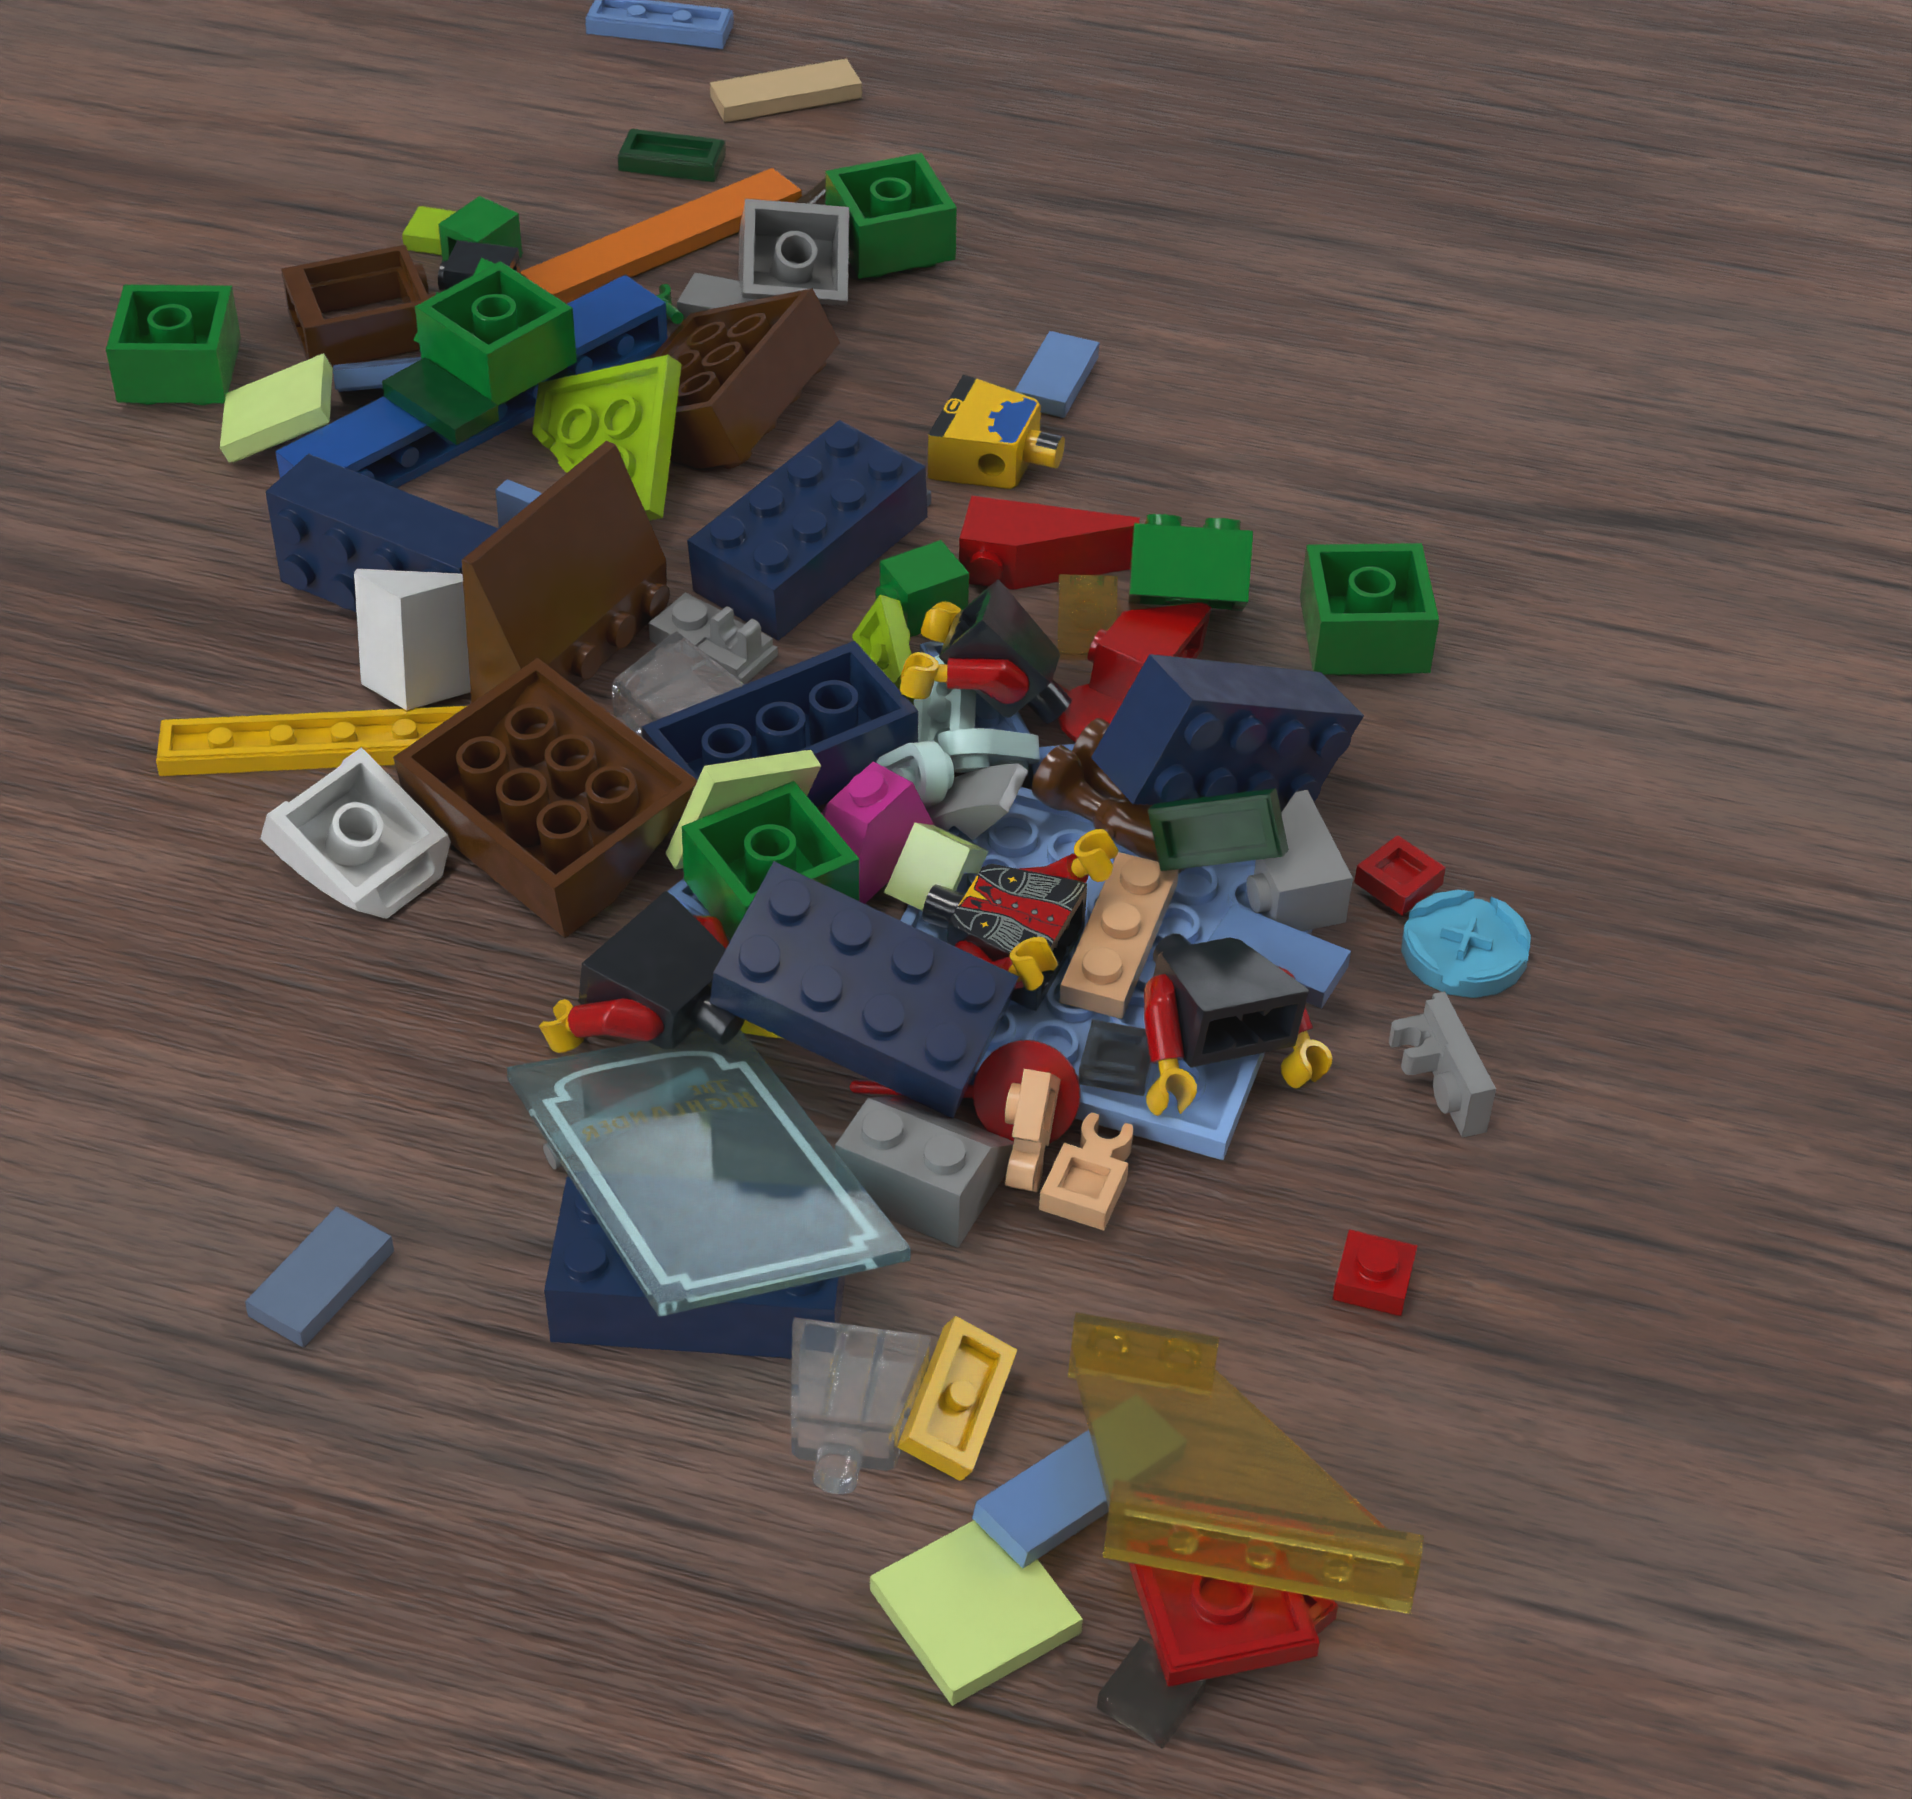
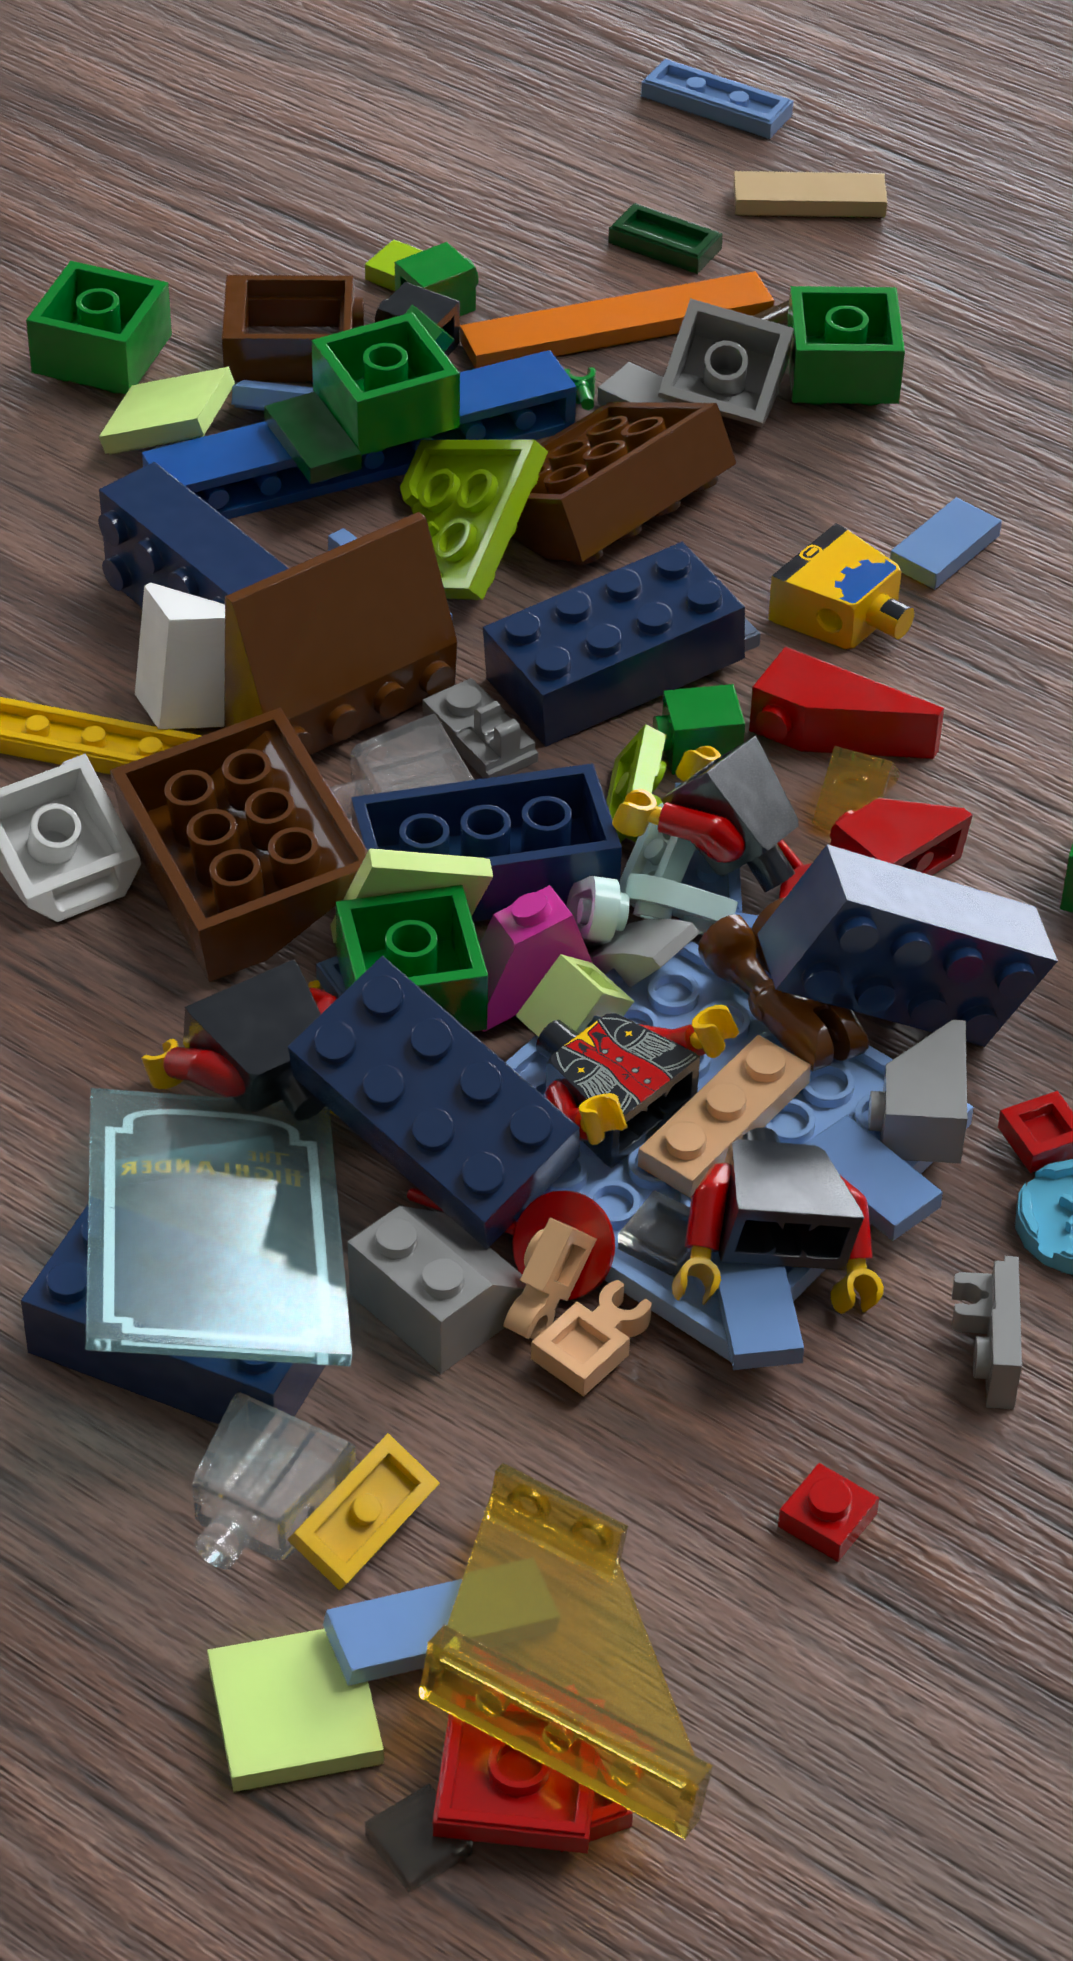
camera: 20 degrees right, 0 degrees up
green brick [1128,514,1253,611] -> none
dark green tile [1148,788,1289,871] -> none
none -> medium blue tile [711,1252,804,1370]

